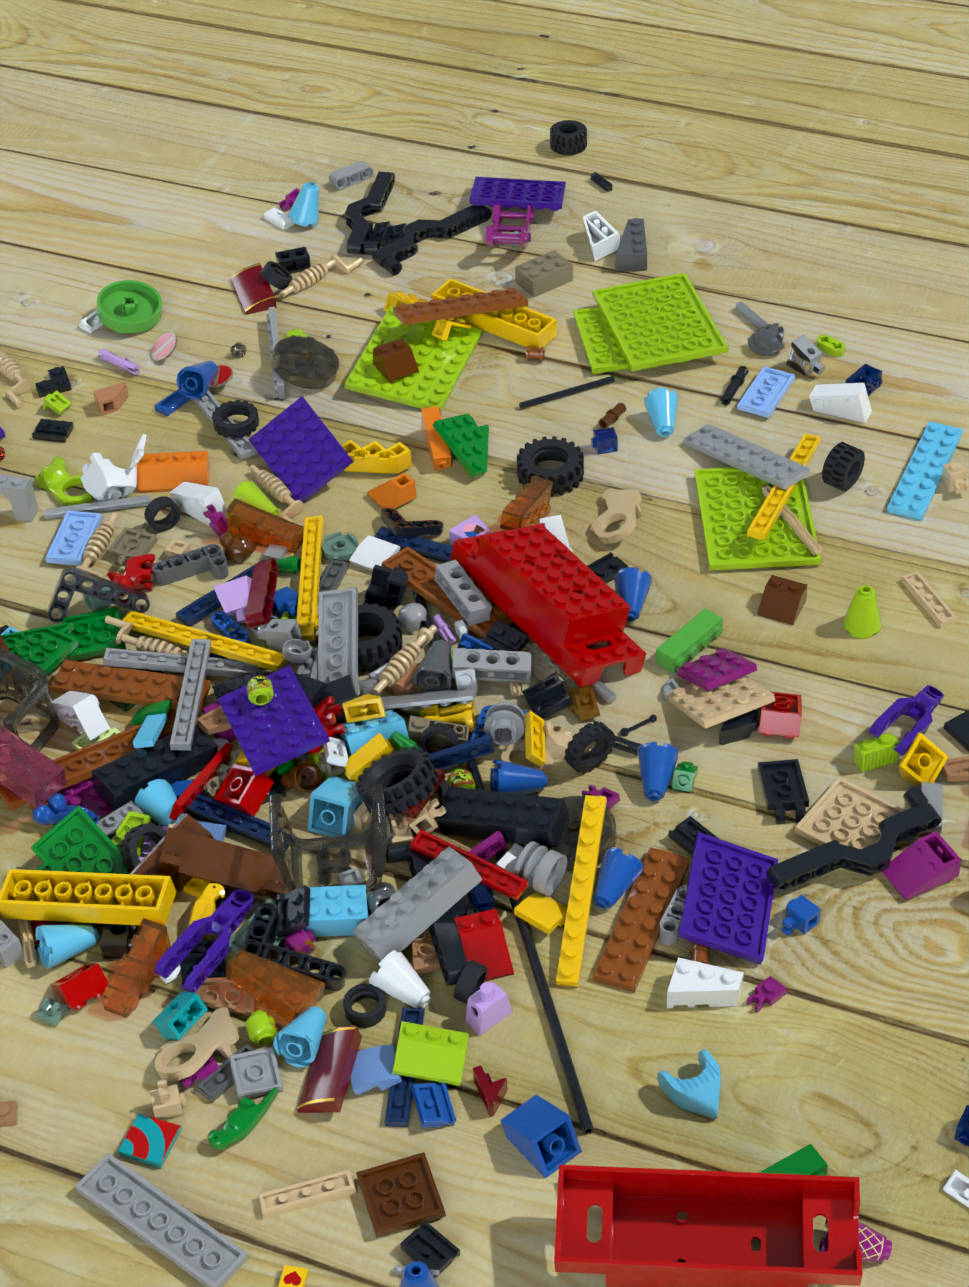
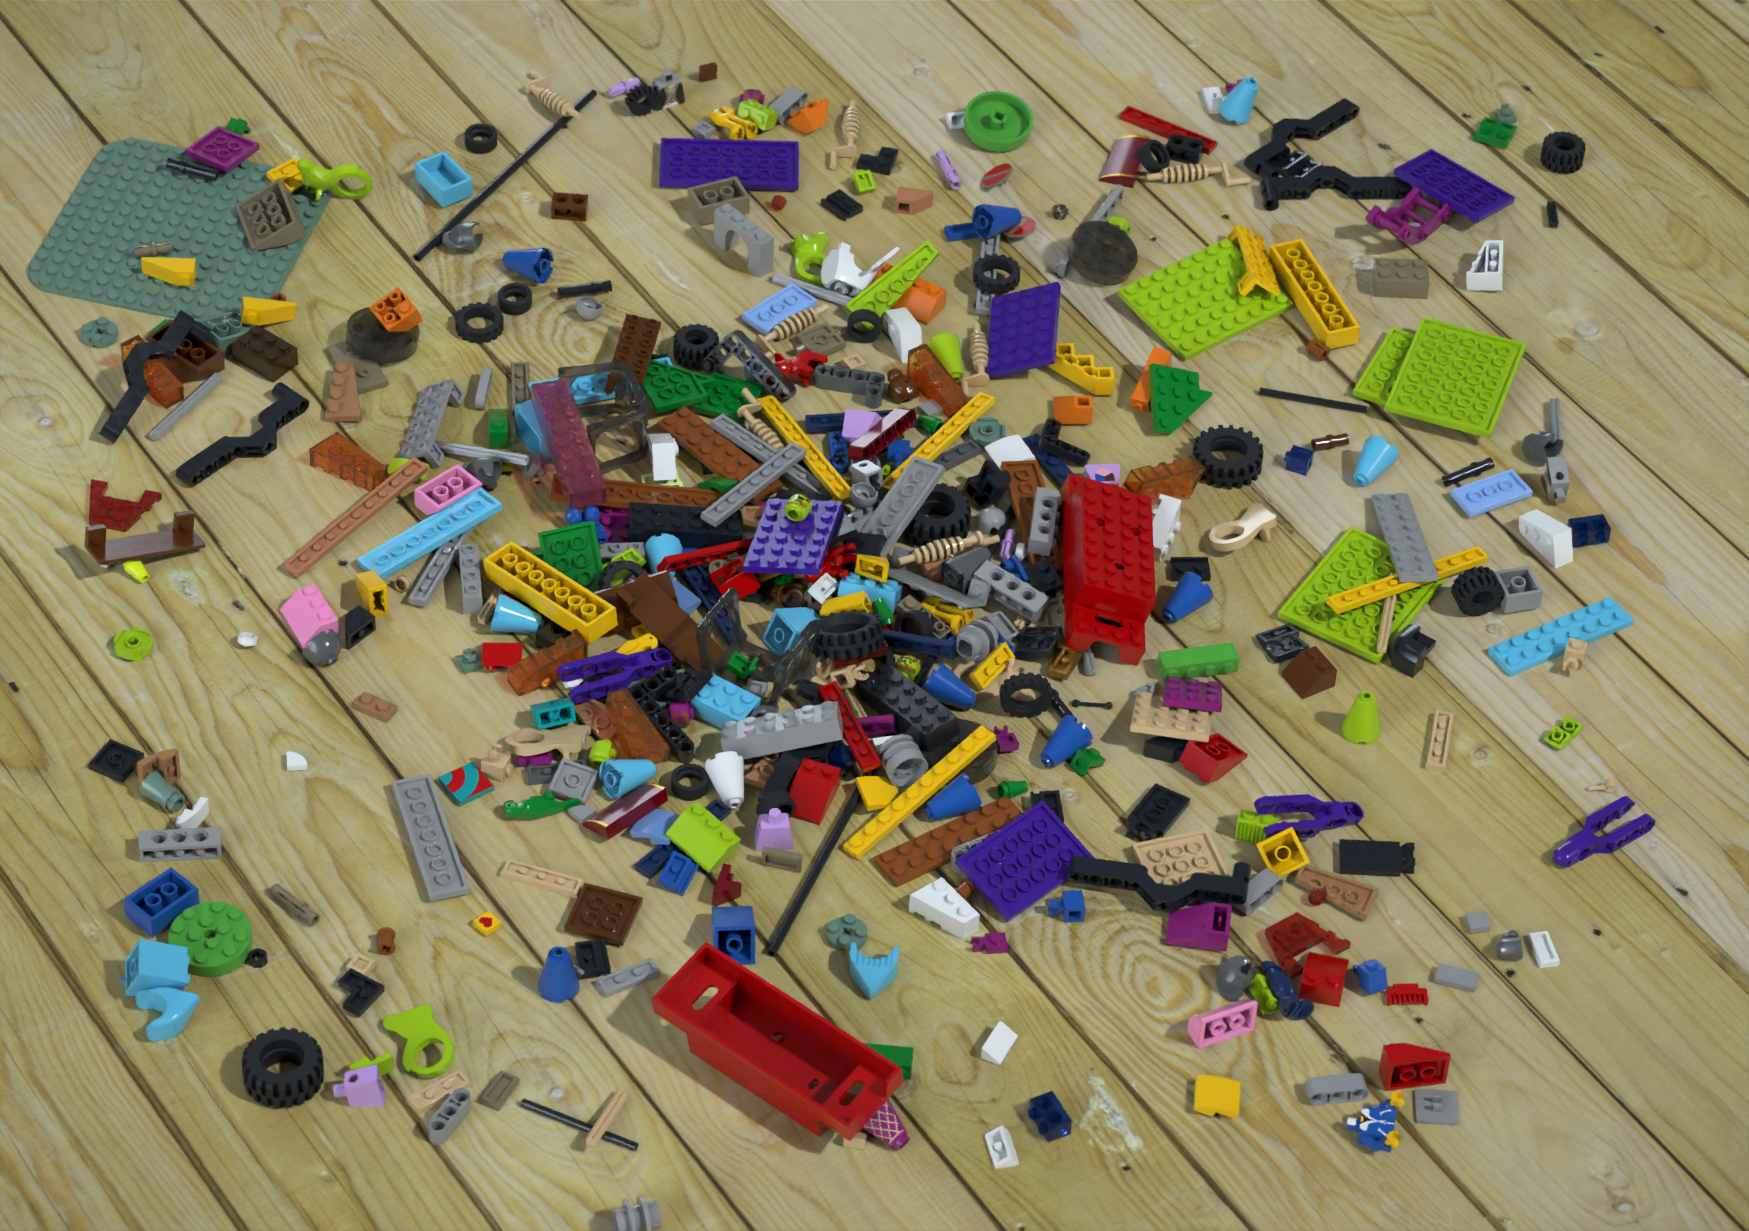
camera: 30 degrees right, 0 degrees up
medium azure tile [133,713,168,748] -> none
magenta plate [203,504,231,537] -> none
light grey beam [329,161,374,190] -> none
reddish brown slope [373,338,419,383] -> none
dark orange plate [393,288,528,325] -> none
dark grey wedge [615,218,647,272] -> none
lime beam [817,335,845,357] -> none
none -> light grey tile [568,805,597,824]
none -> light grey tile [596,958,661,998]
none -> black tyre [673,324,719,370]
none -> green bracket [725,651,759,680]
none -> dark tan tile [761,846,803,873]
none -> sand green plate [827,914,868,952]
none -> lime wing [845,240,939,331]
none -> white slope [981,1021,1018,1066]
none -> light grey tile [984,610,1019,643]
none -> green cone [997,781,1028,799]
none -> red tile [1119,106,1217,155]
none -> black slope [1256,623,1309,663]
none -> black brick [1388,624,1436,678]
none -> green slope [1473,117,1517,149]
none -> sand green tile [1494,103,1517,124]
none -> light grey brick [1494,566,1543,614]

